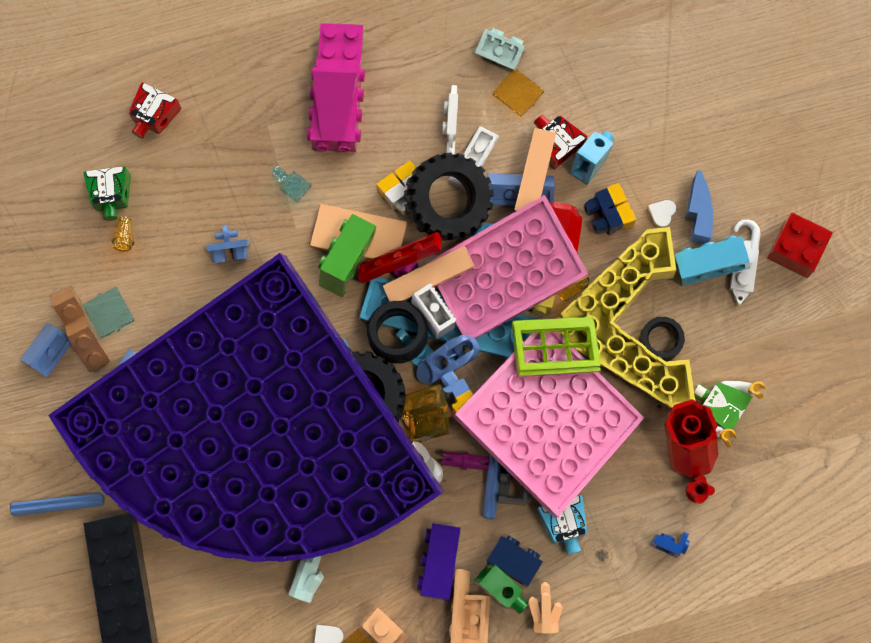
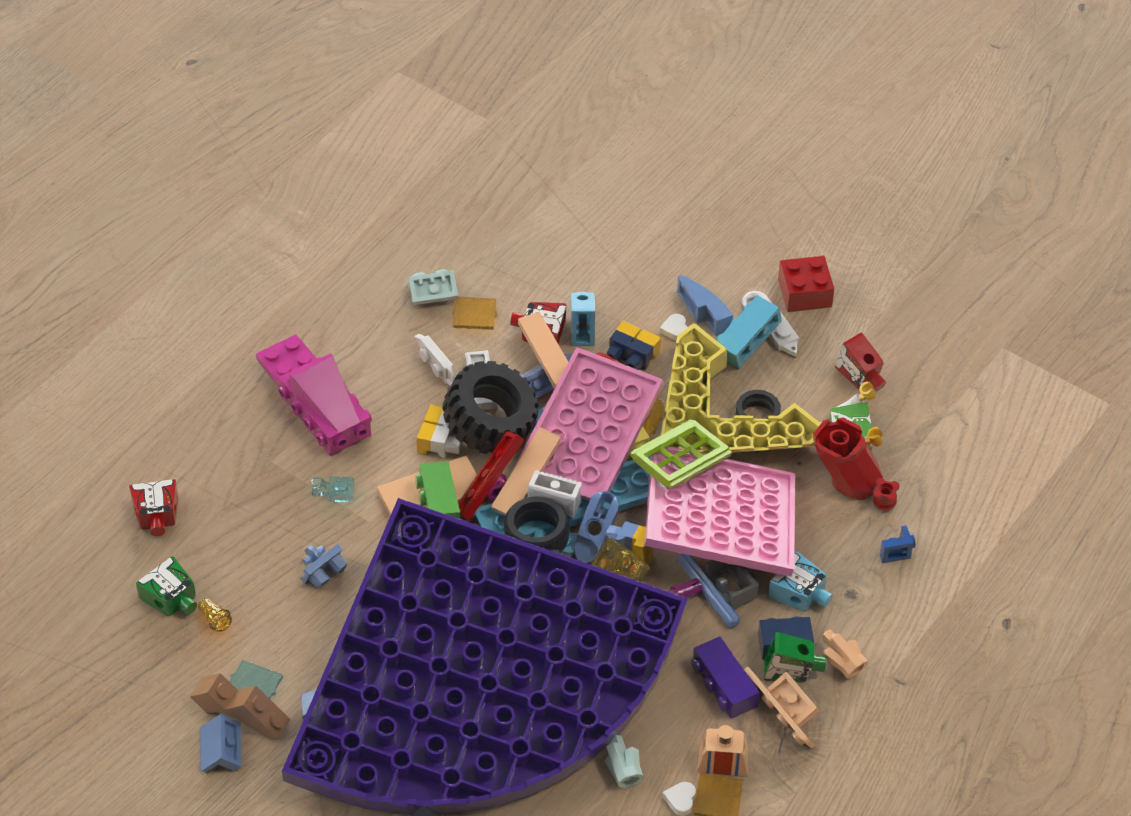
camera: 40 degrees left, 25 degrees down
none -> red torso [835,332,886,391]

